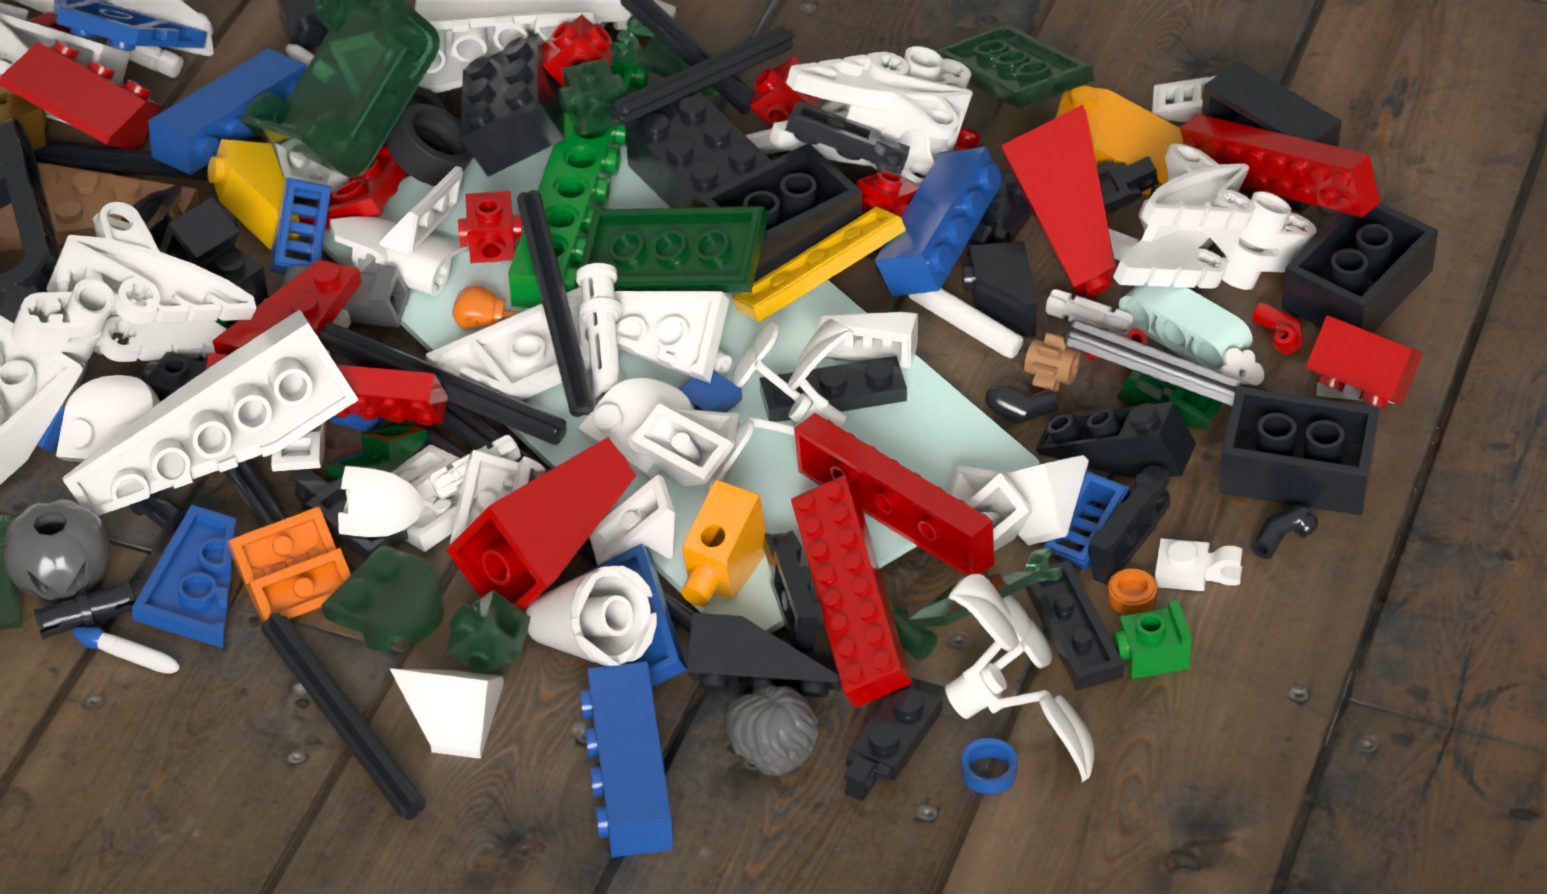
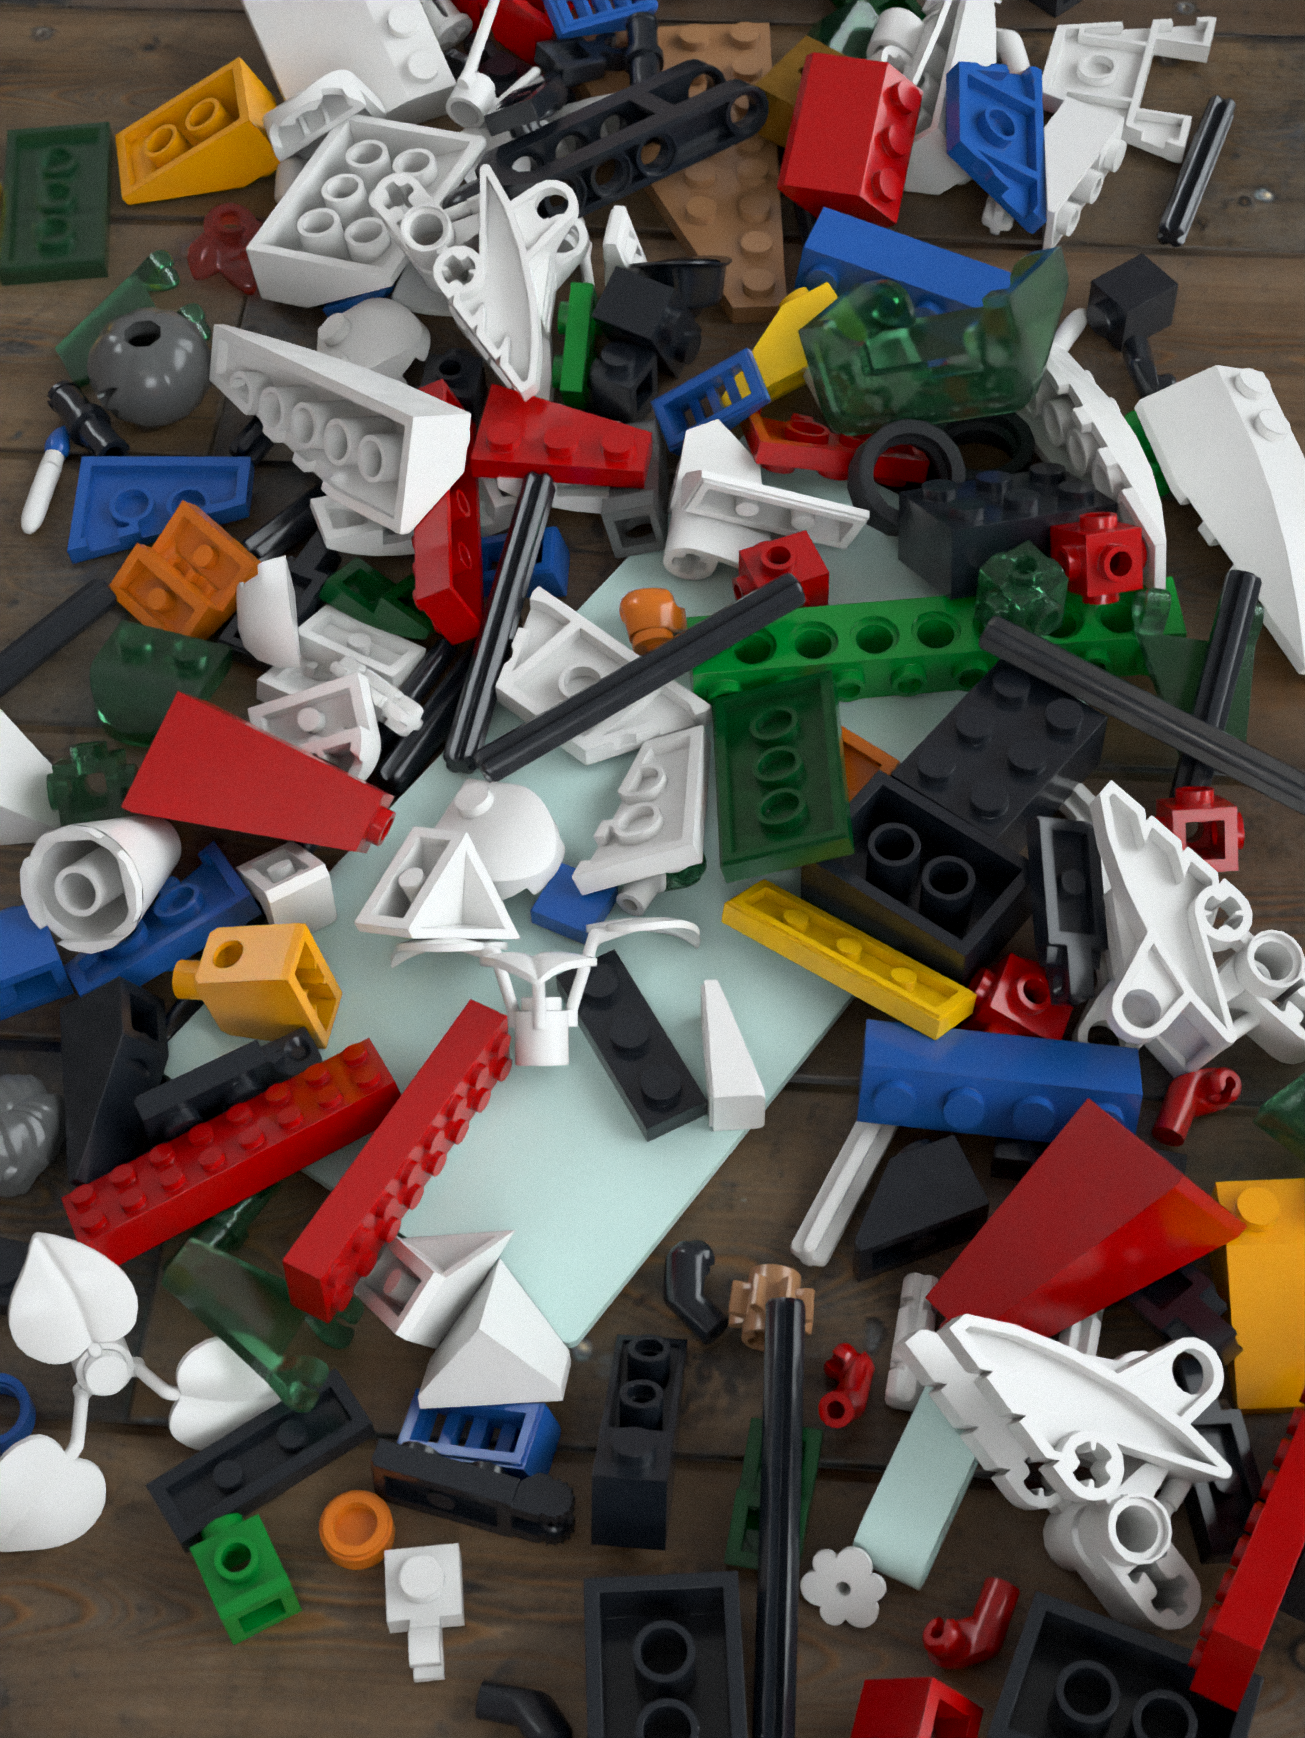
camera: 75 degrees right, 10 degrees up
white pin [576,263,621,402] -> none

